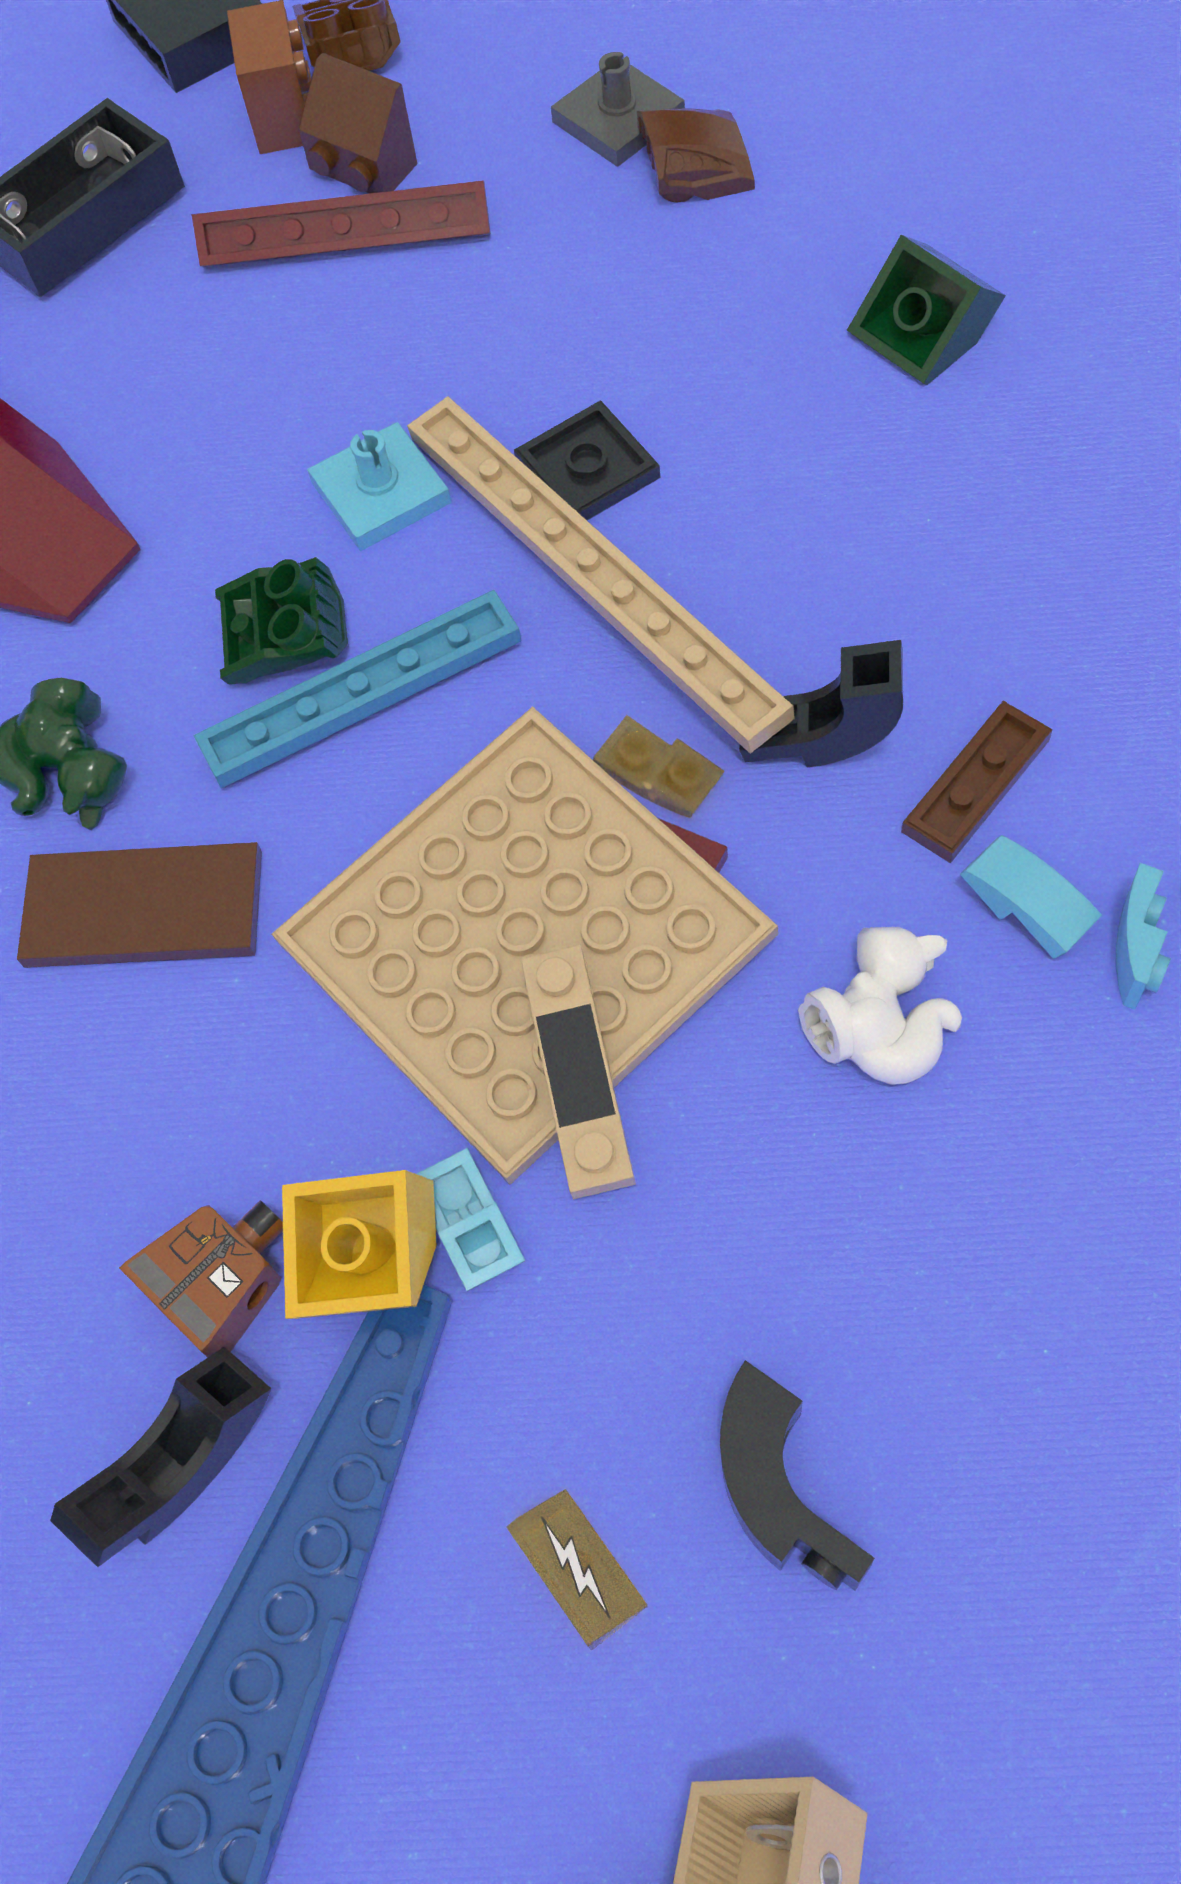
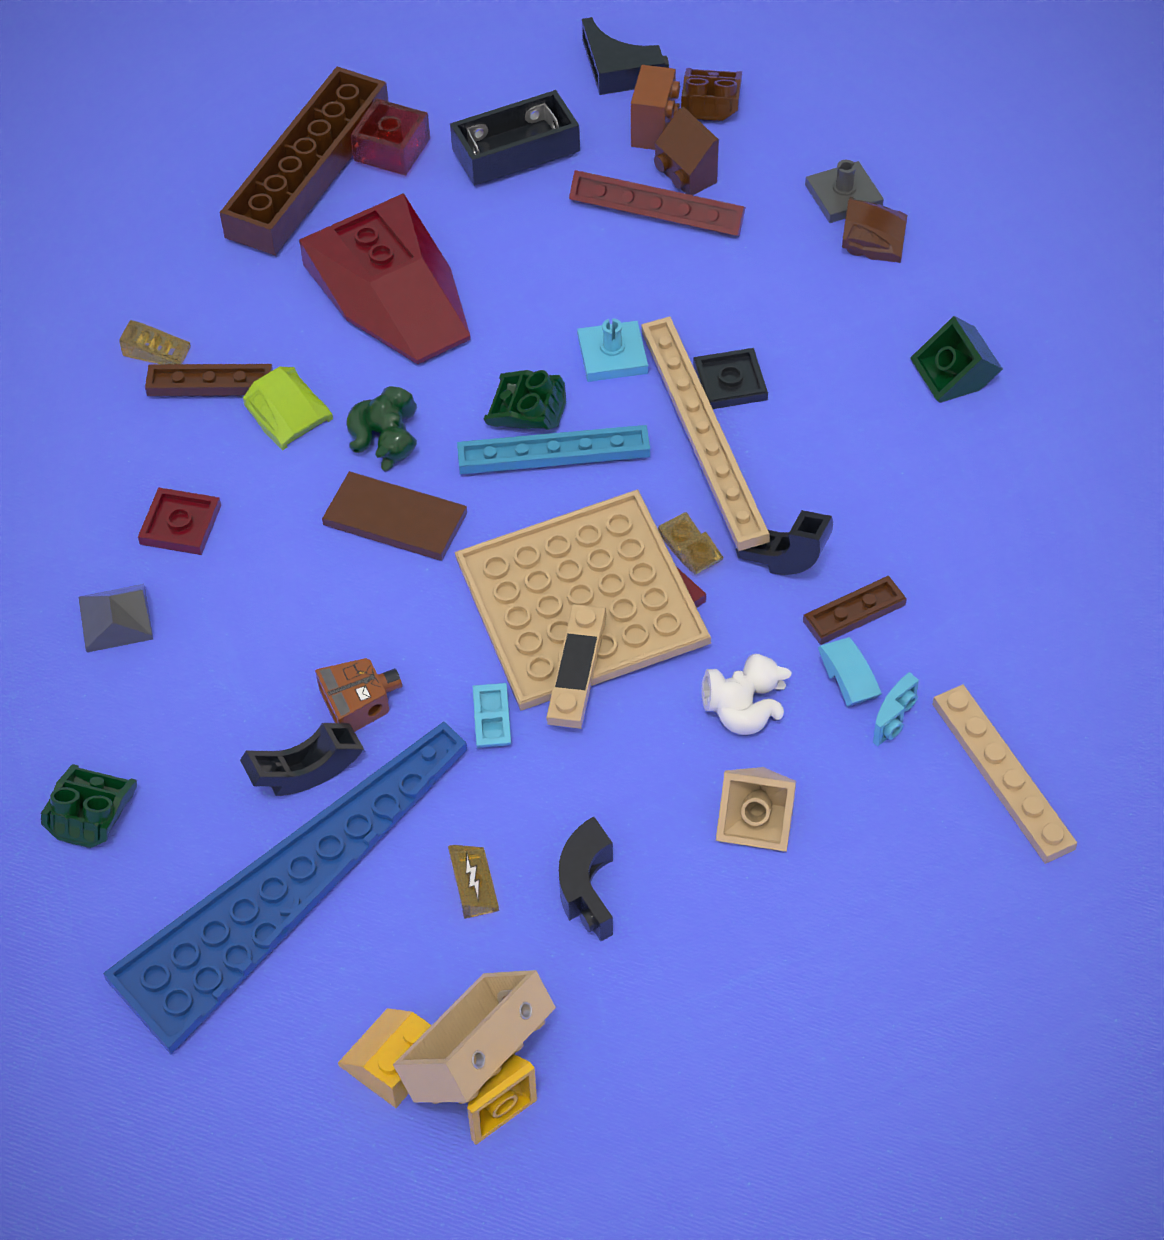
camera: 15 degrees right, 10 degrees down
yellow slope [282,1170,437,1319] -> none
none -> tan slope [716,767,796,852]

